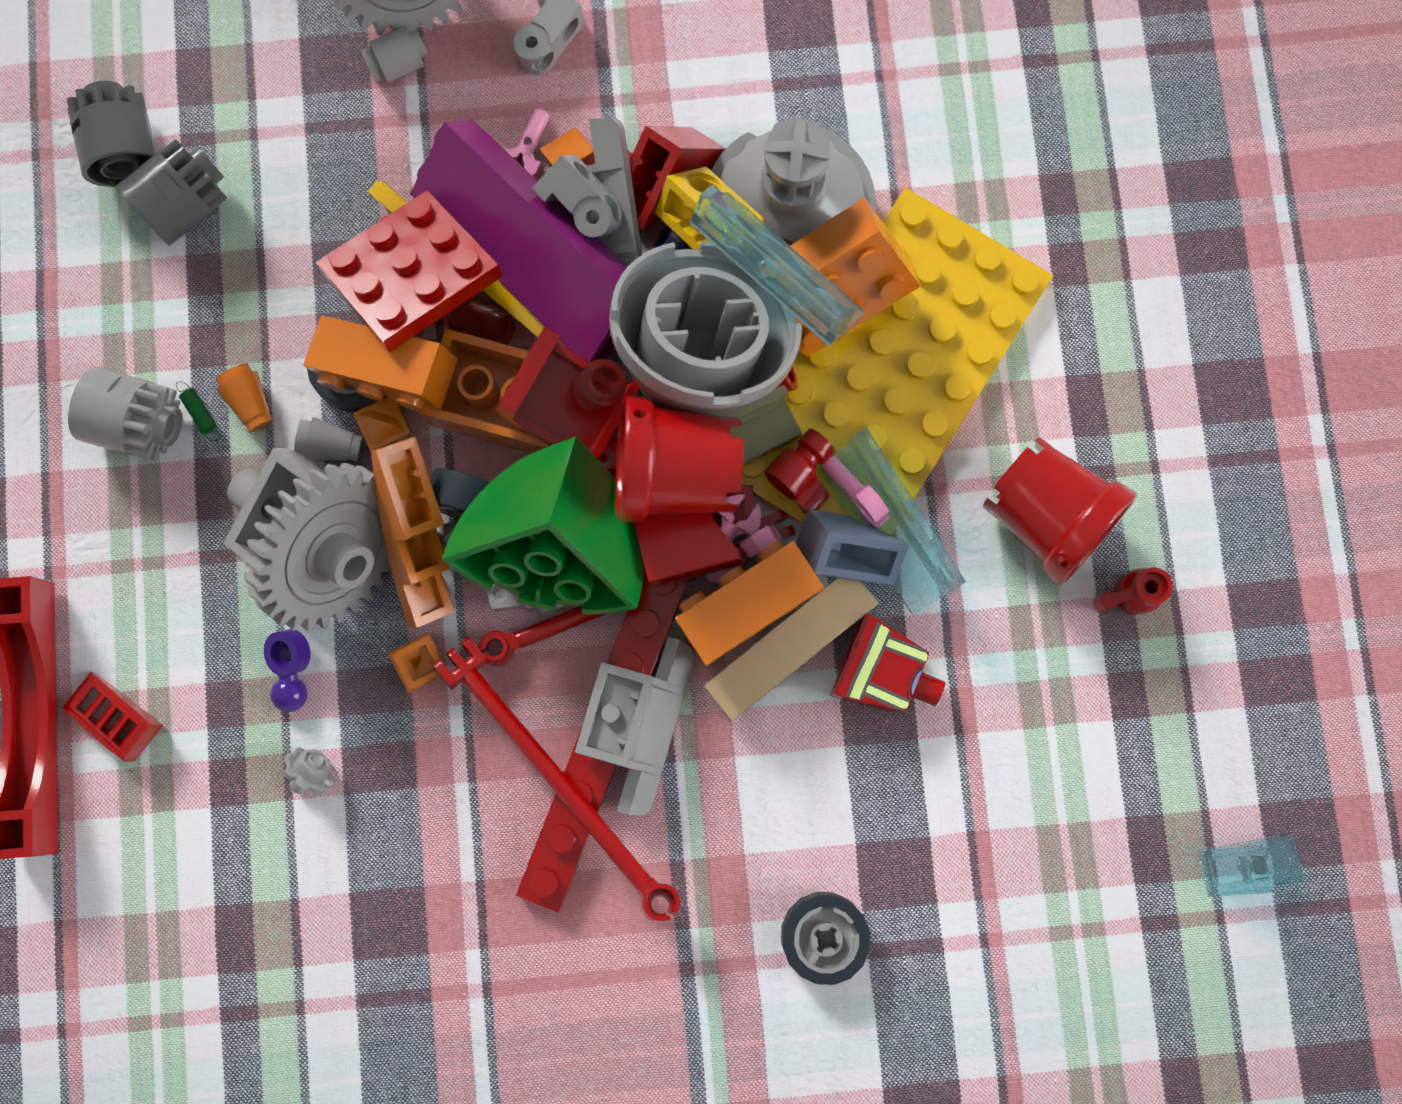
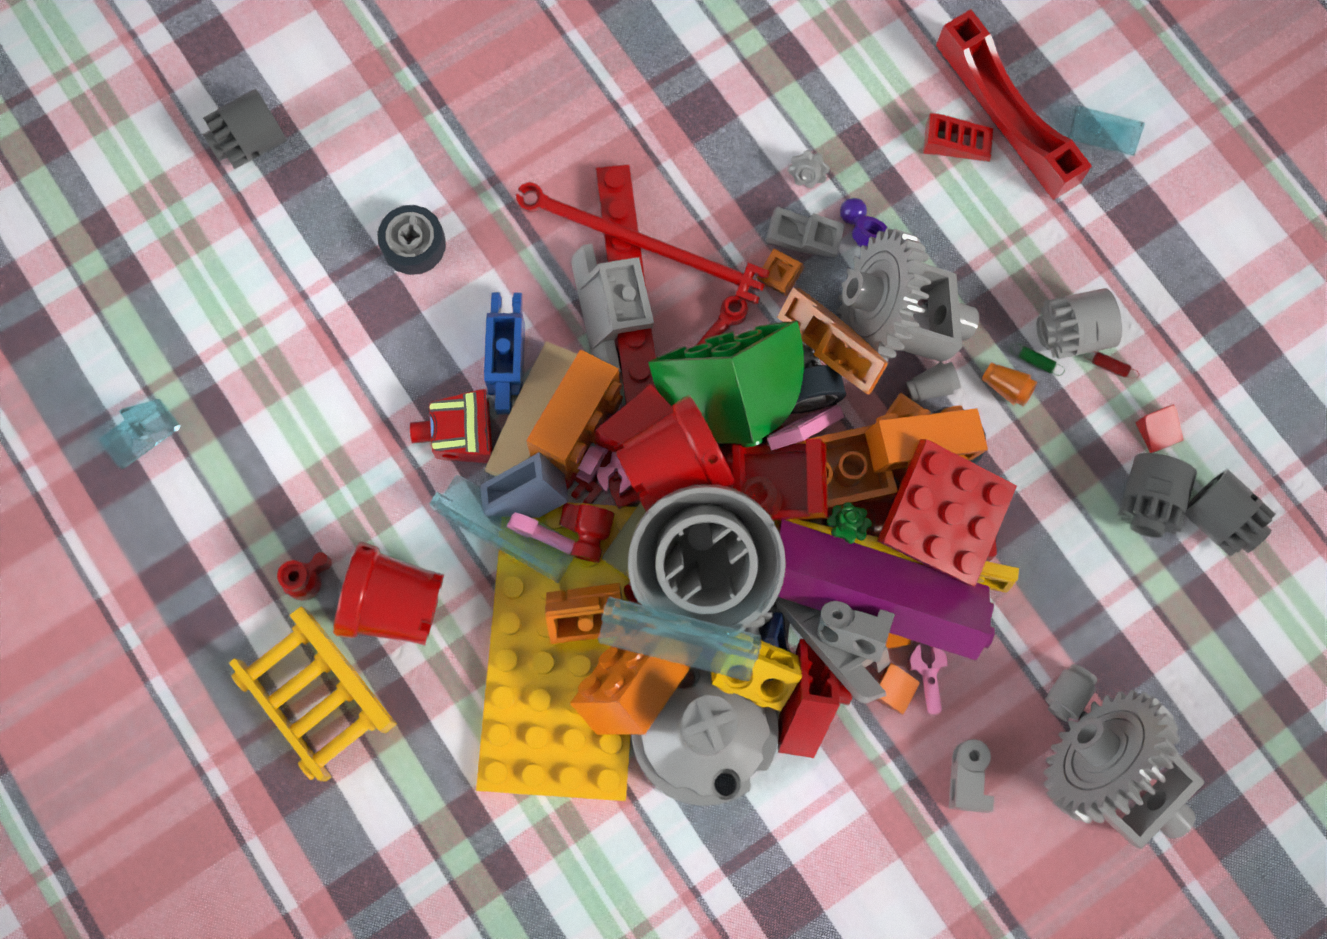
camera: 145 degrees right, 5 degrees down
none -> yellow fence [229,606,397,782]
none -> blue hinge [484,292,525,415]
none -> orange brick [545,583,626,644]
none -> light grey slope [765,207,845,257]
none -> bright pink tile [767,405,844,450]
none -> green plant [827,502,872,544]
none -> red piece [1084,351,1140,379]
none -> slope [1135,404,1184,453]

